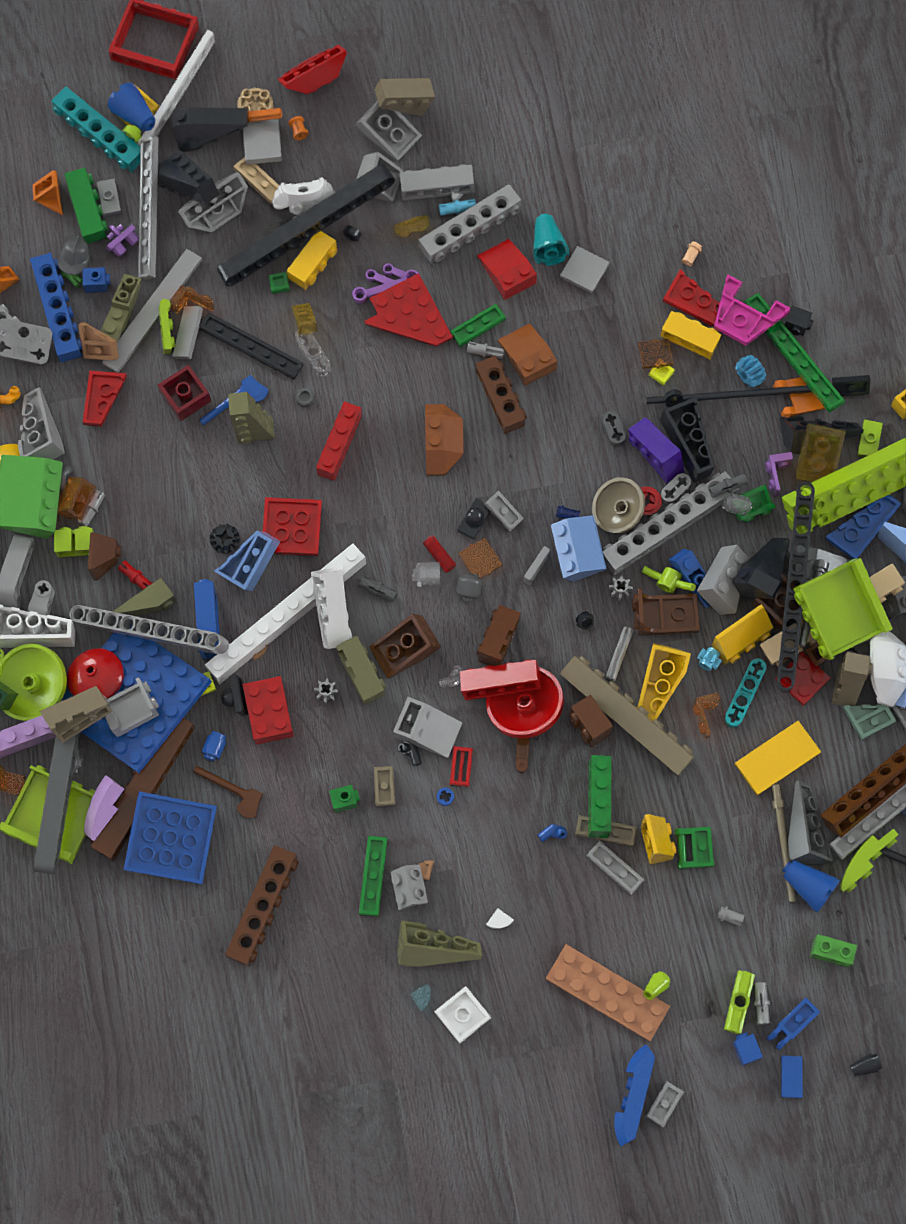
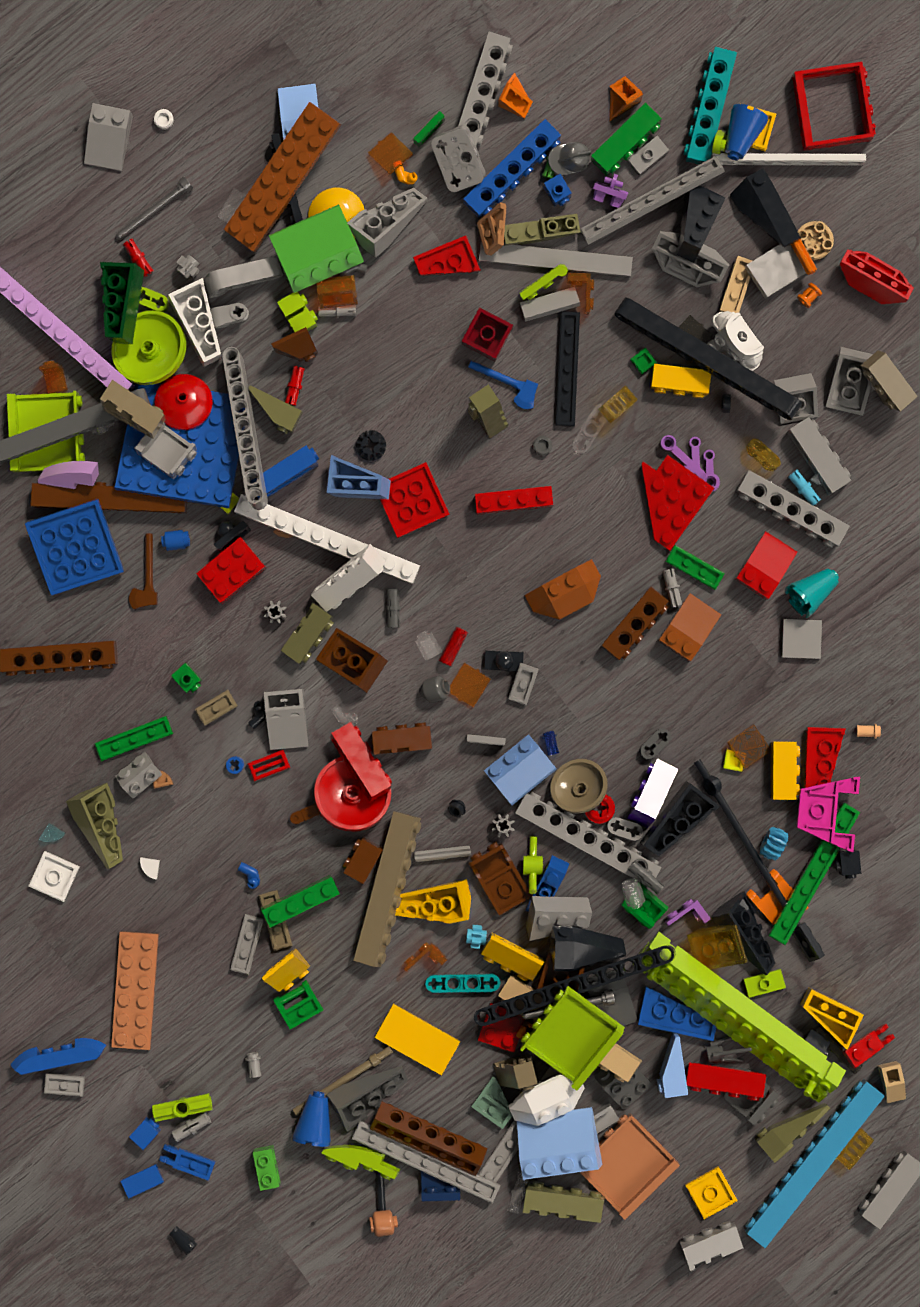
camera: 60 degrees right, 15 degrees up
lime cone [643,971,670,1000] -> none

